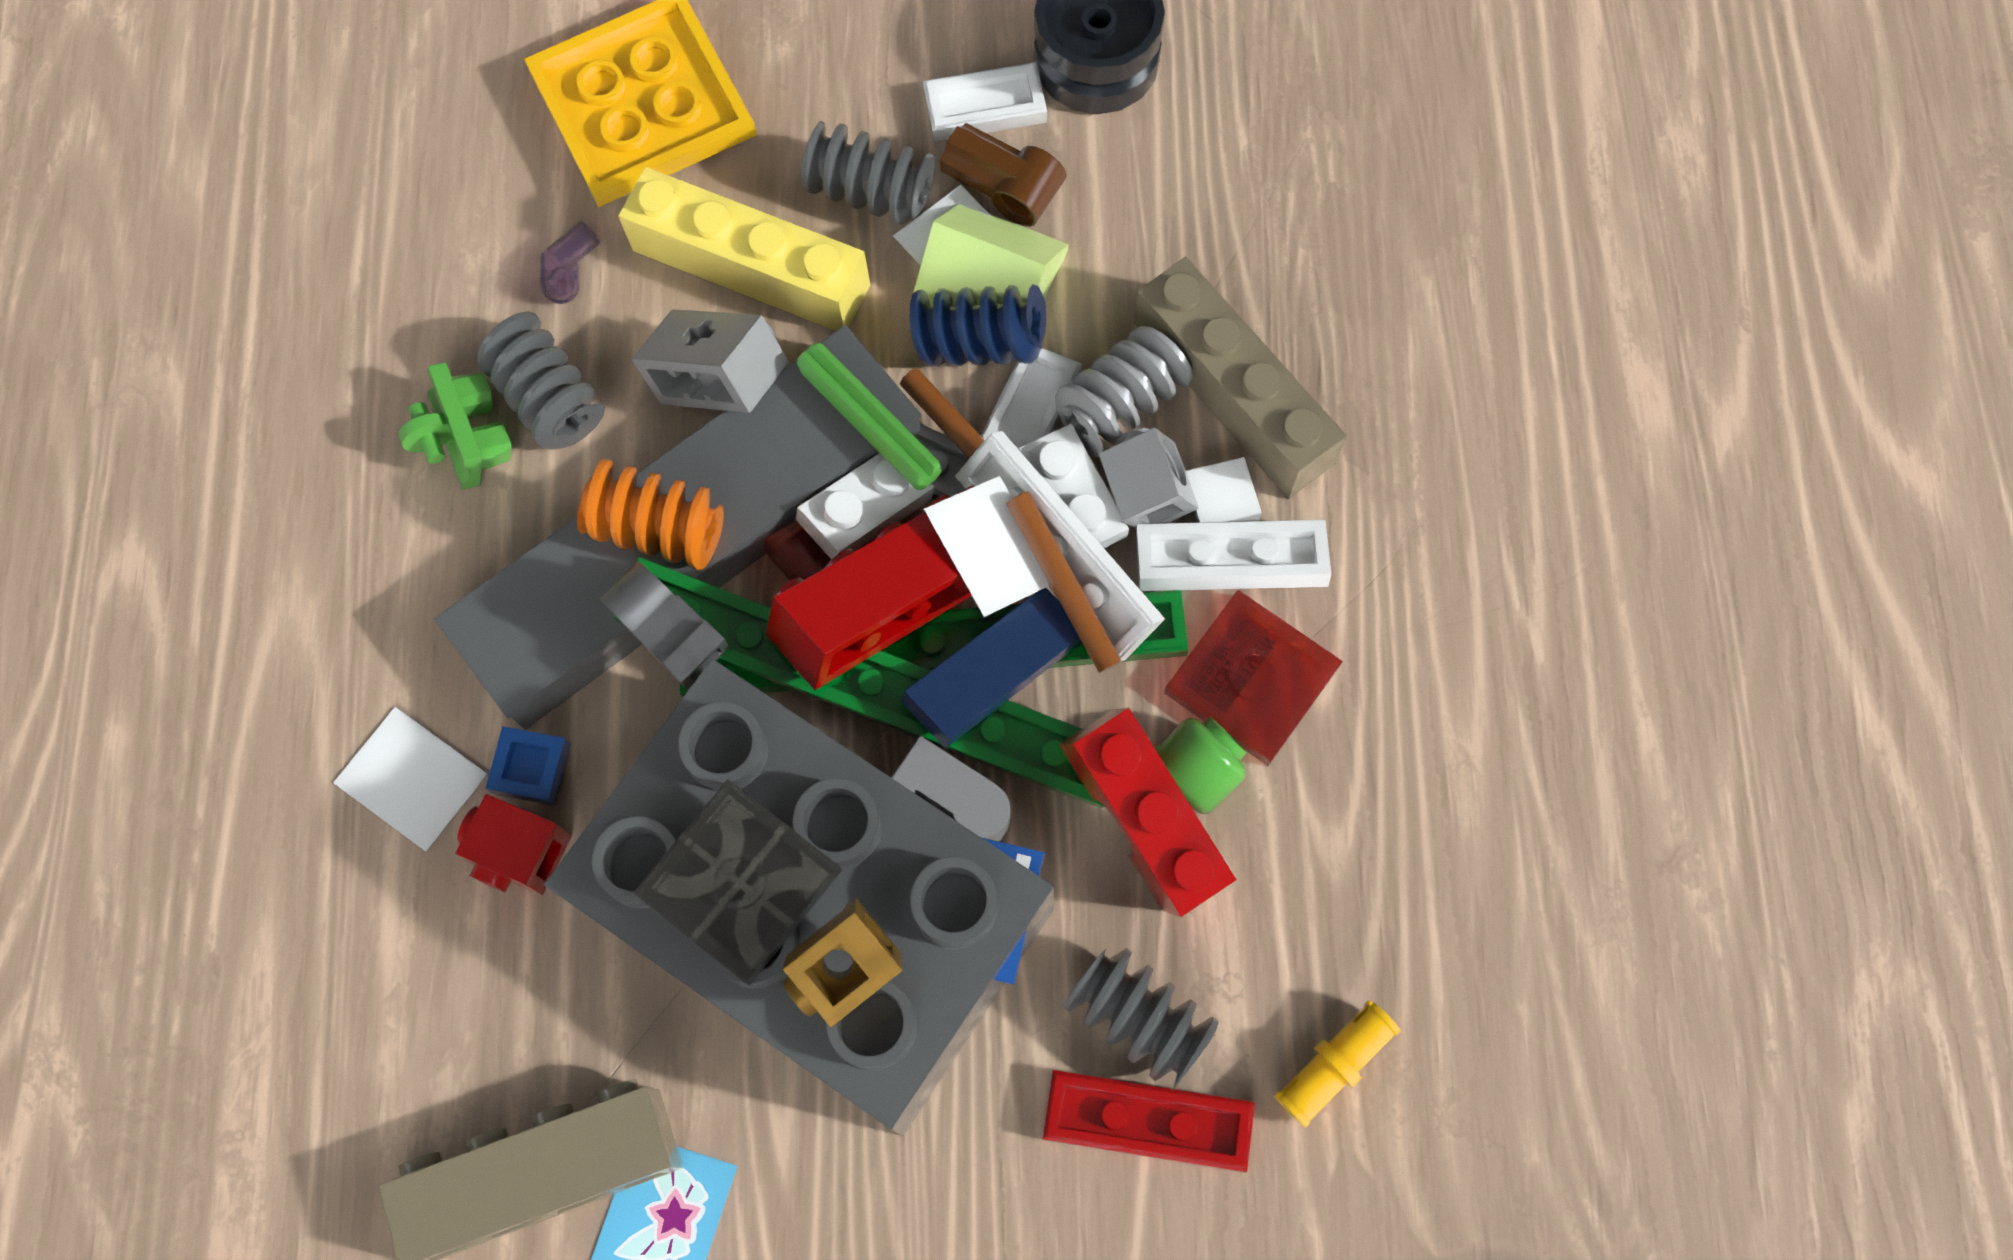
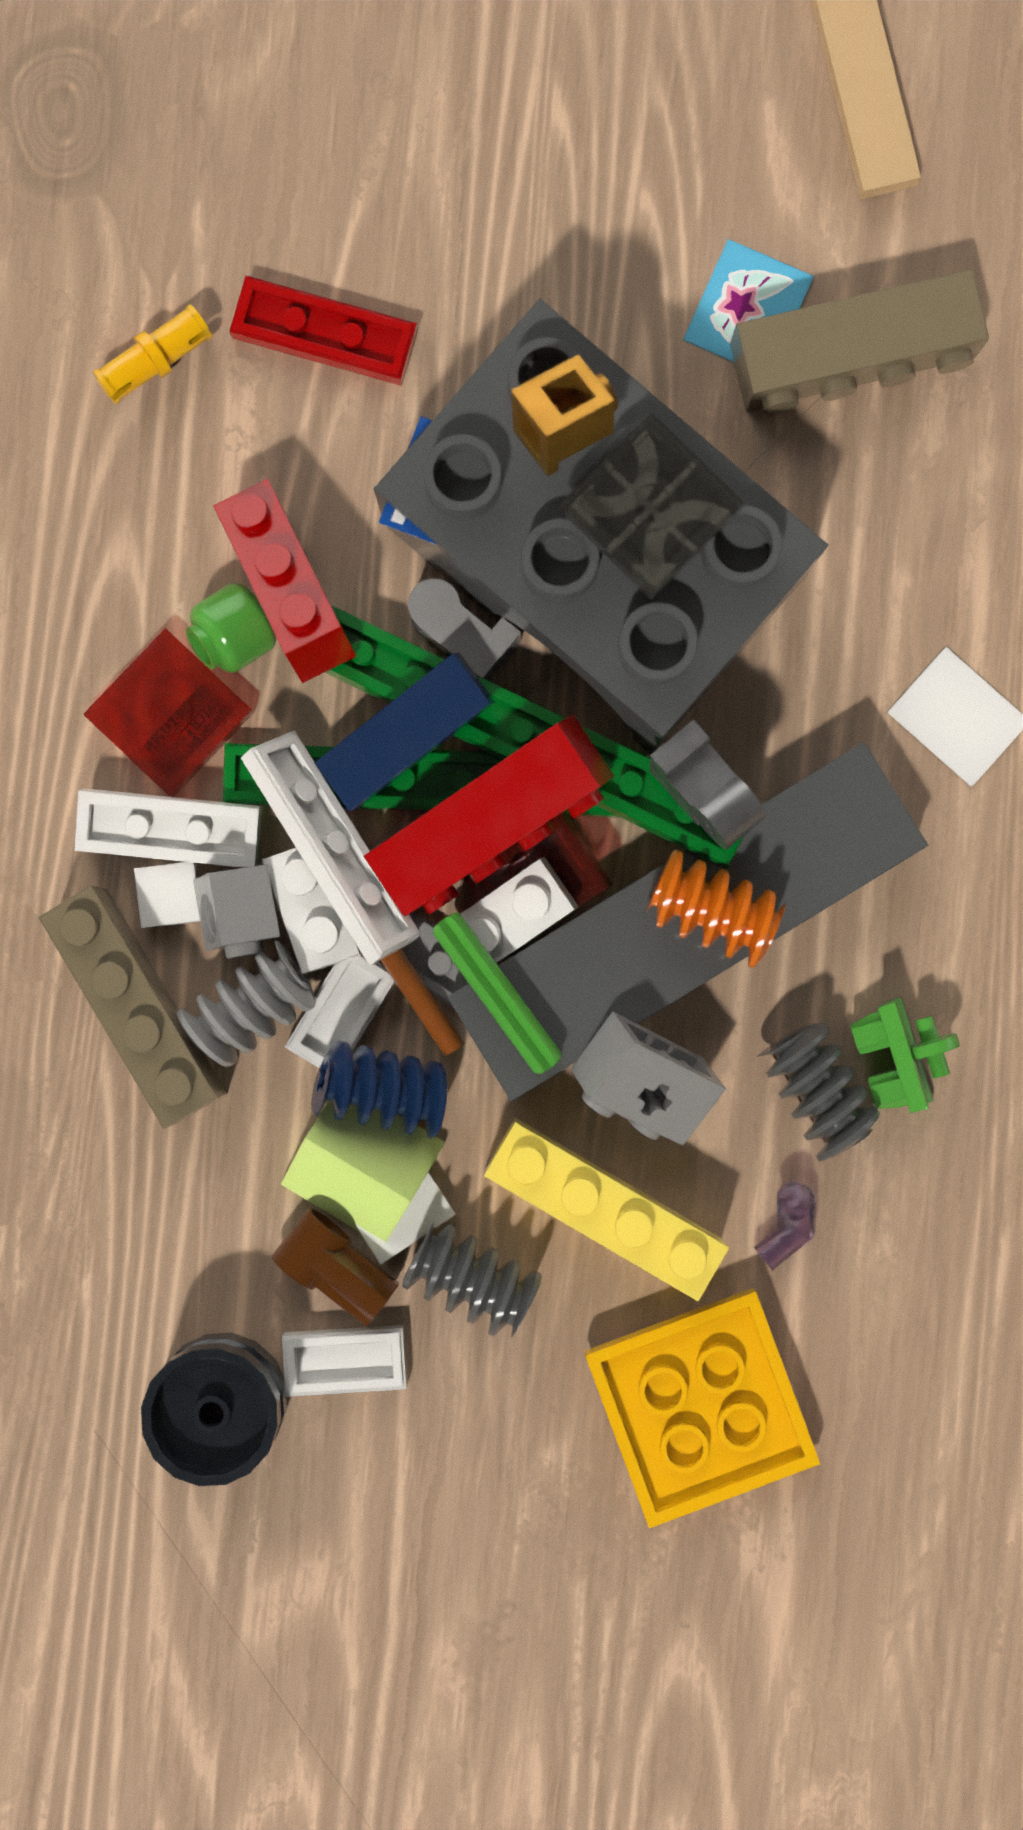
camera: 175 degrees left, 15 degrees up
red brick [455,793,572,895] -> none
blue plate [485,726,571,806] -> none
white sticker [924,476,1050,617] -> none
dark orange bar [1006,491,1122,673] -> none
dark grey piece [1063,948,1219,1092] -> none

